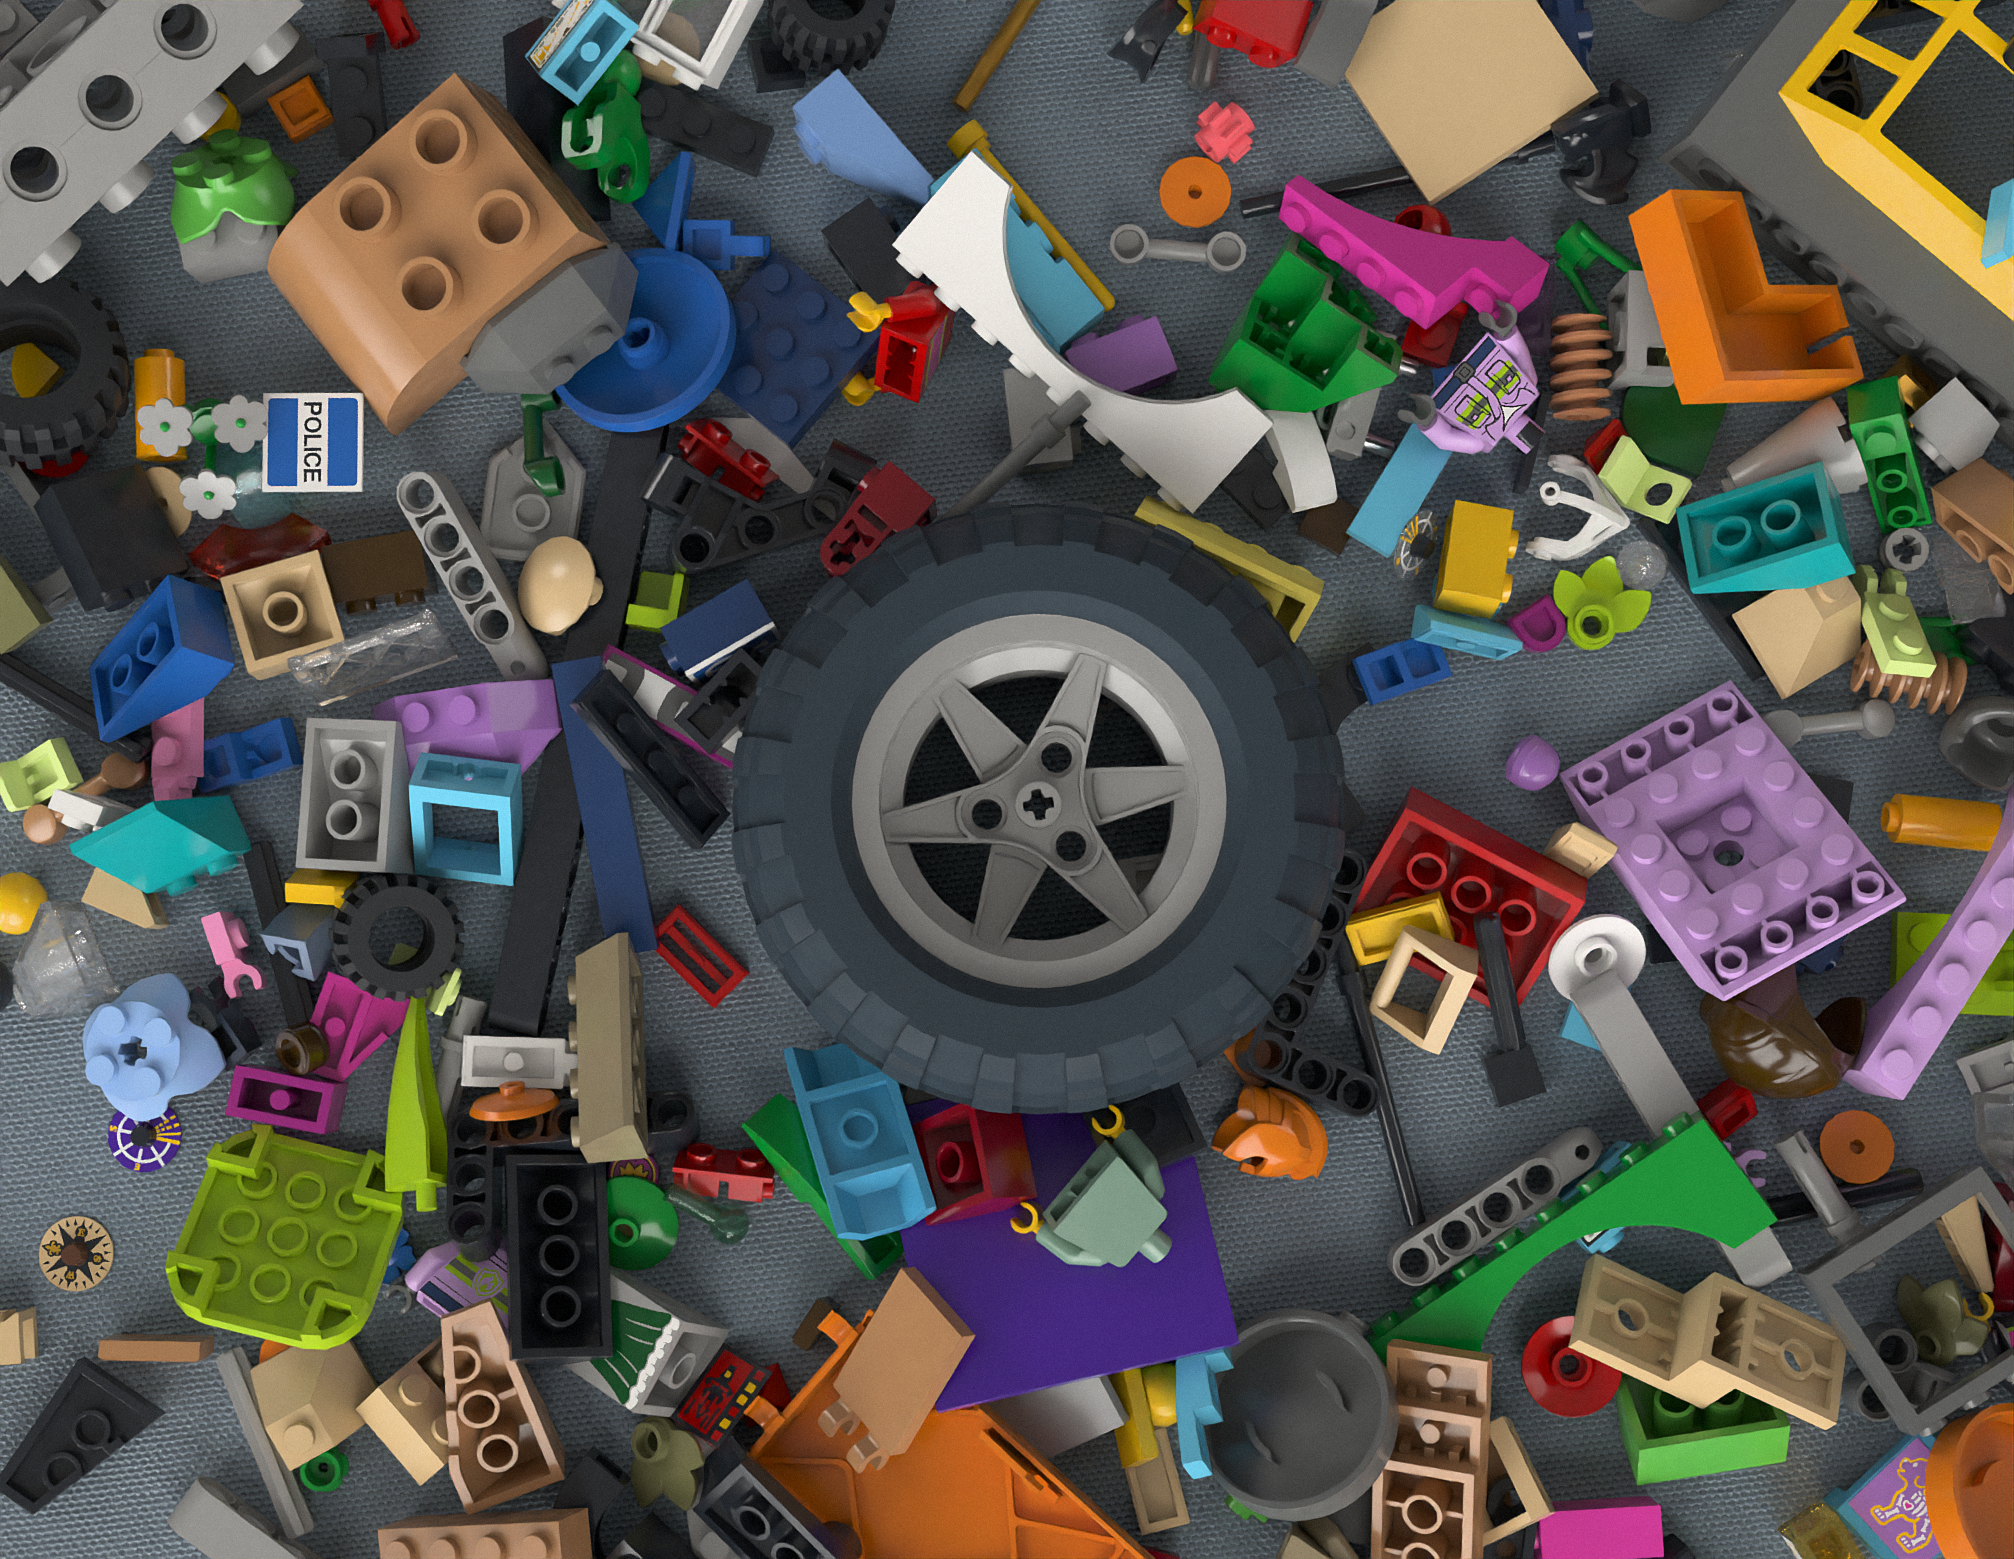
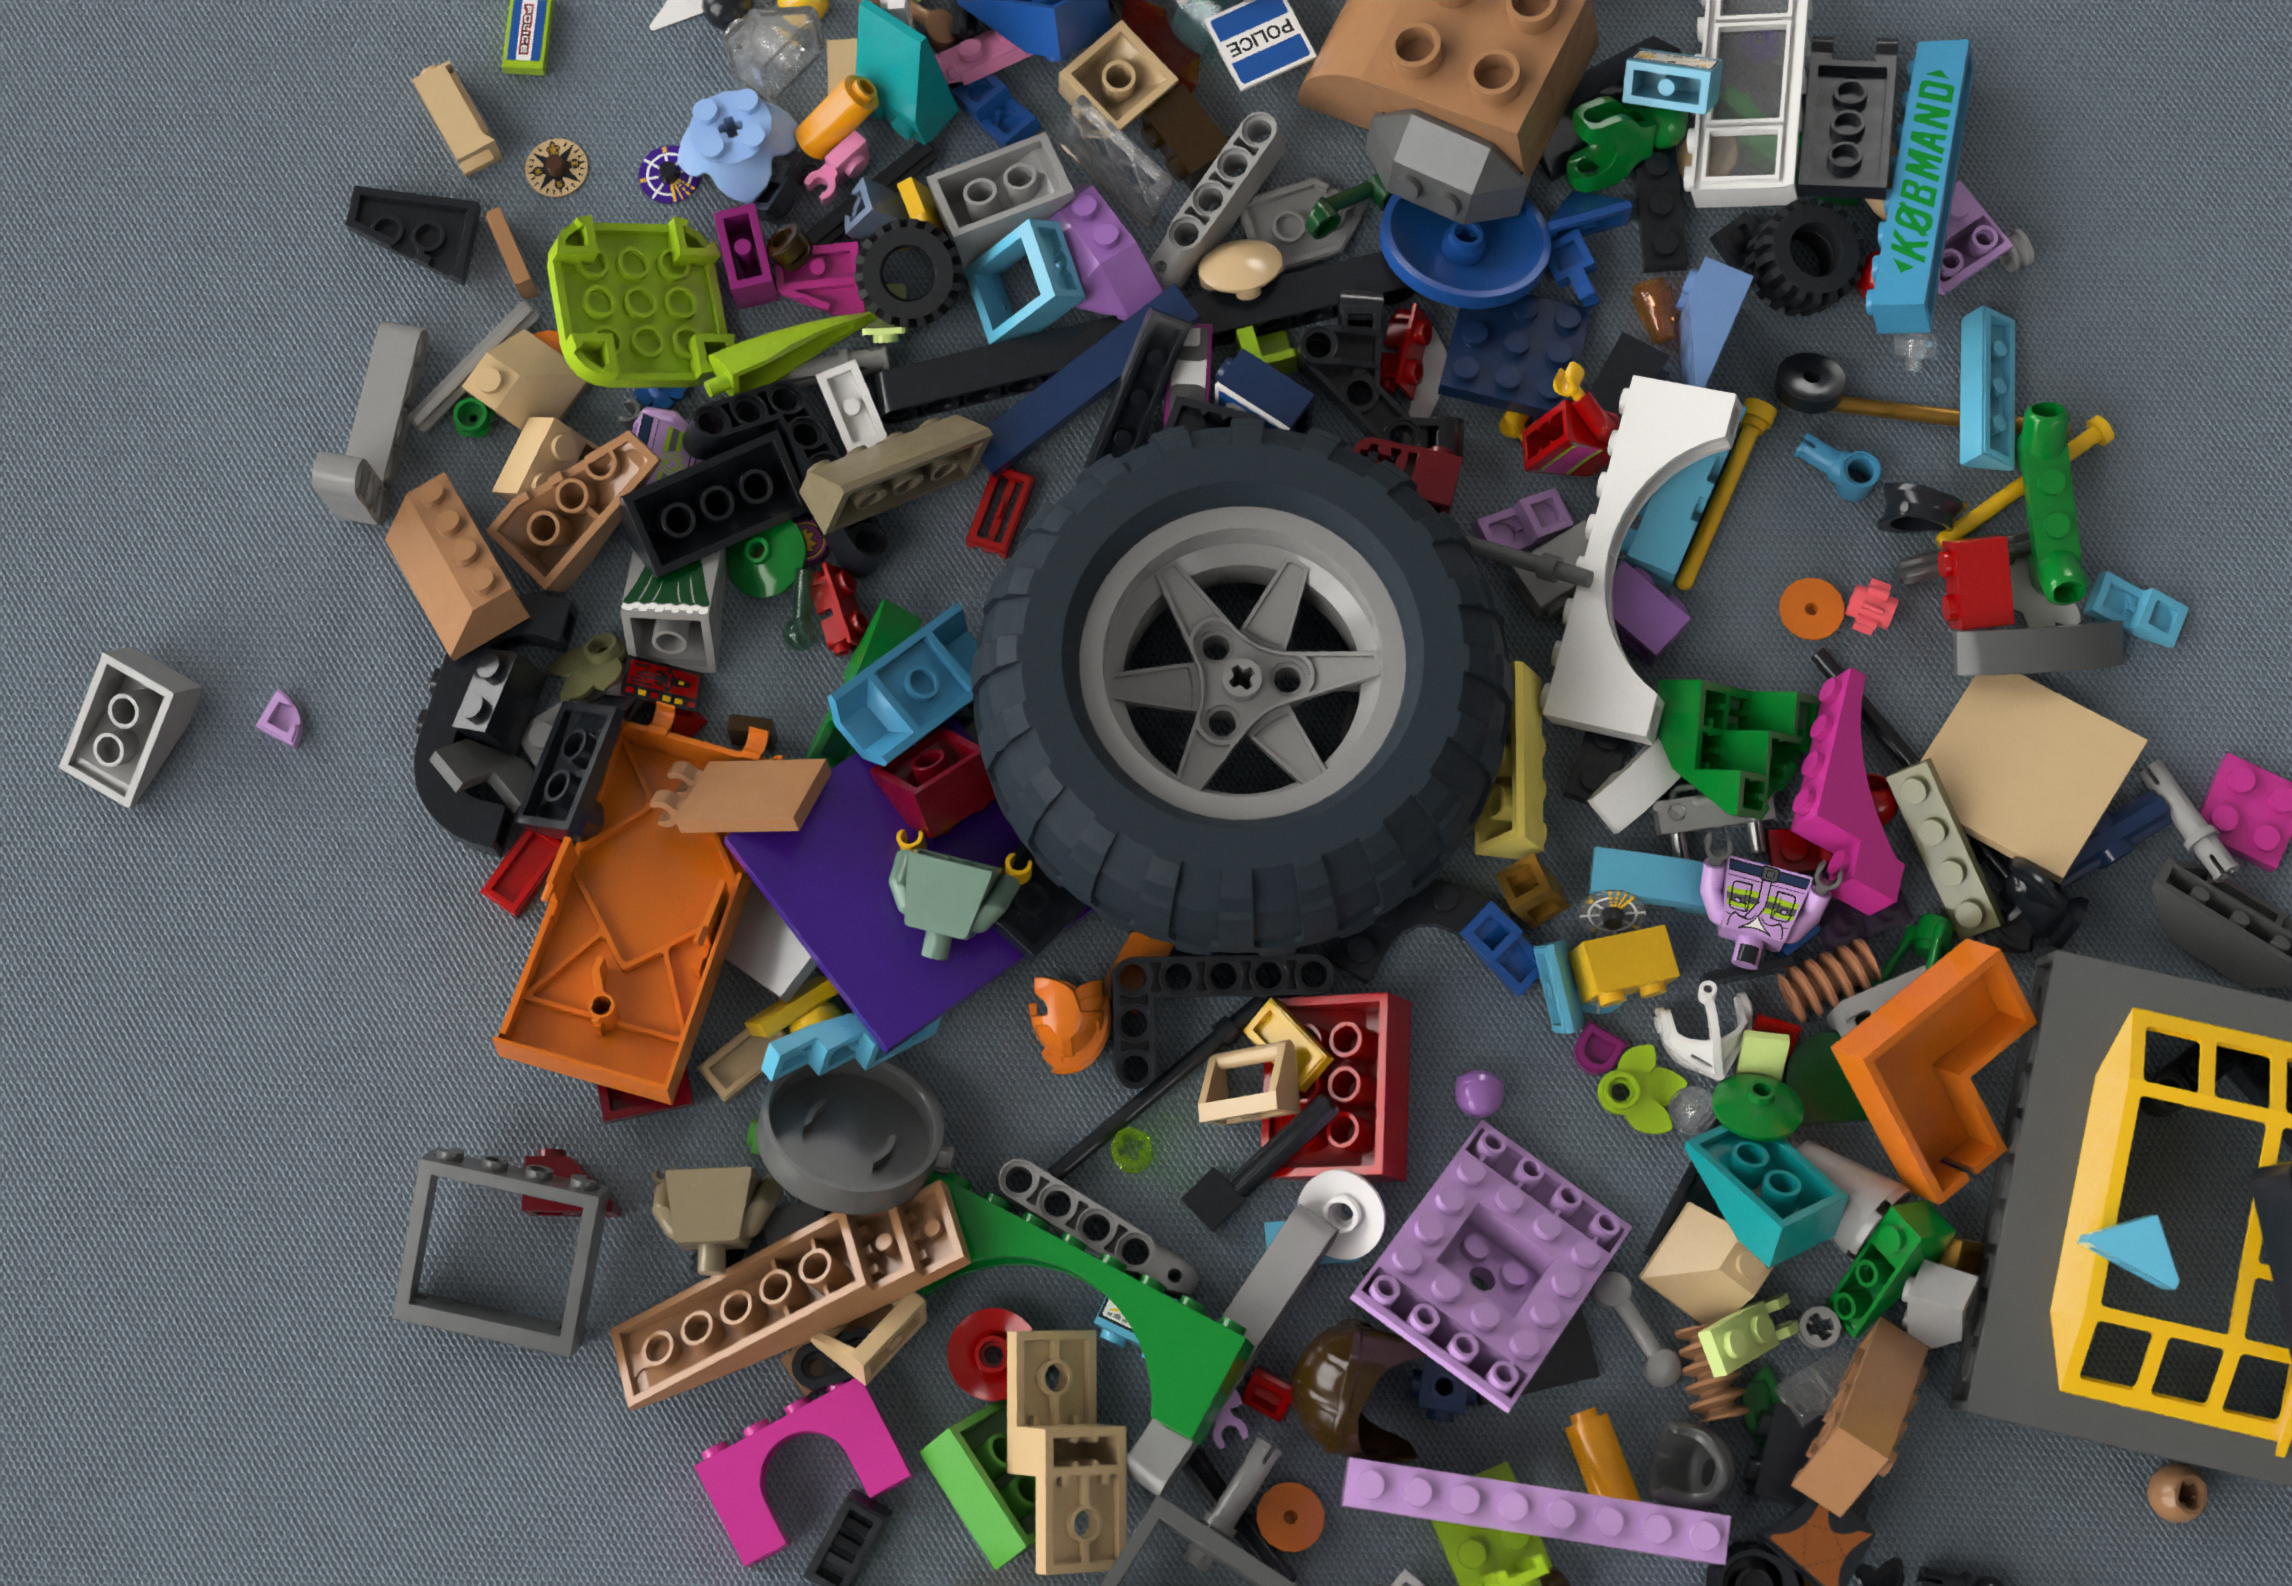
camera: 70 degrees right, 10 degrees down
orange piece [469,1081,560,1121] -> none
light grey bar [1109,224,1246,274] -> none
dark brown tile [1296,498,1360,557] -> none
tan slope [1542,822,1618,880] -> none
none -> light orange brick [795,75,879,160]
none -> clear neon green bush [1111,1127,1152,1174]
none -> lavender slope [1471,487,1574,564]
none -> pearl gold brick [1495,852,1570,929]
none -> clear orange cone [1630,277,1677,344]
none -> green dish [1712,1073,1804,1142]
none -> black piece [1774,353,1847,414]
none -> dark azure pin [1794,432,1881,502]
none -> plate [1885,758,2005,941]

